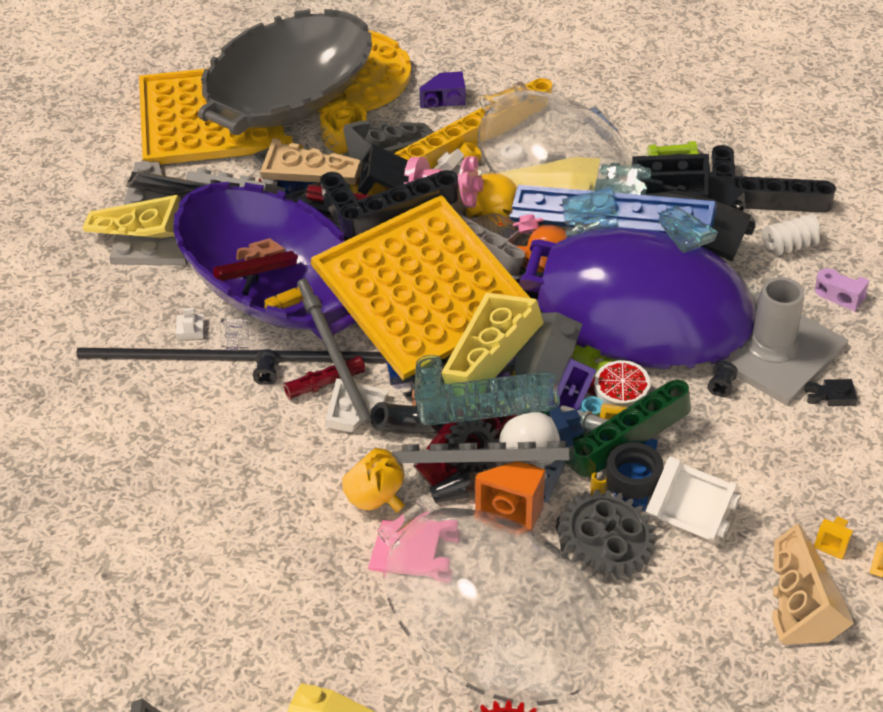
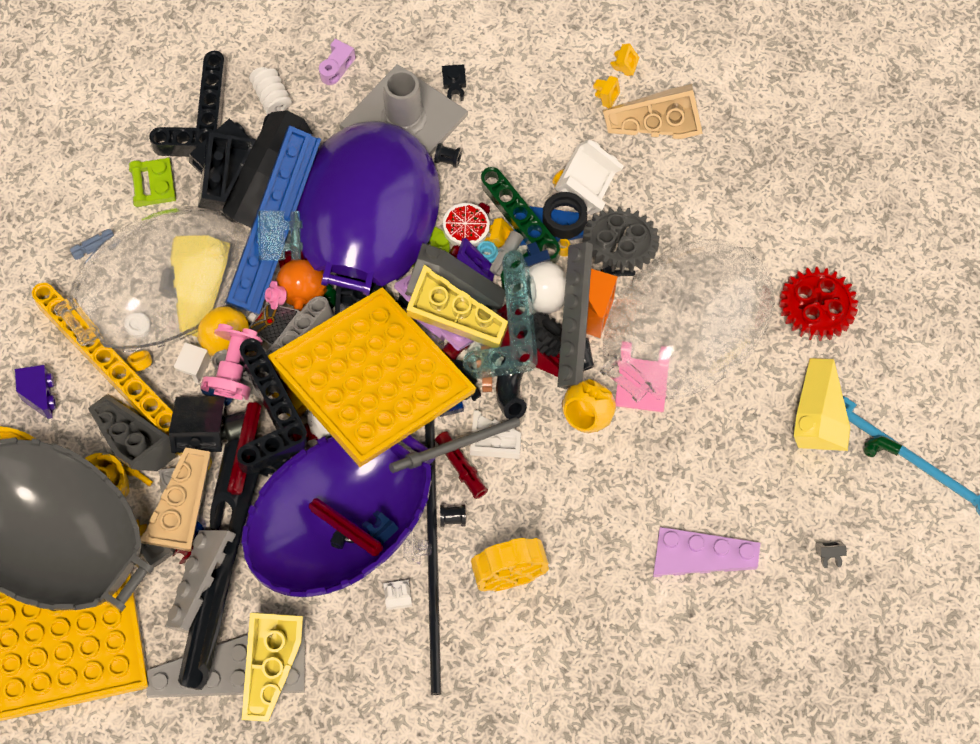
camera: 95 degrees left, 20 degrees up
nougat plate [236,238,285,260] -> none
yellow axle [264,287,313,309] -> none
white plate [433,148,464,170] -> none
clear light blue plate [594,163,651,195] -> none
clear light blue wing [658,206,718,253] -> none
none -> dark blue tile [362,511,399,545]
none -> yellow connector [471,538,549,592]
none -> lavender wing [653,527,761,577]

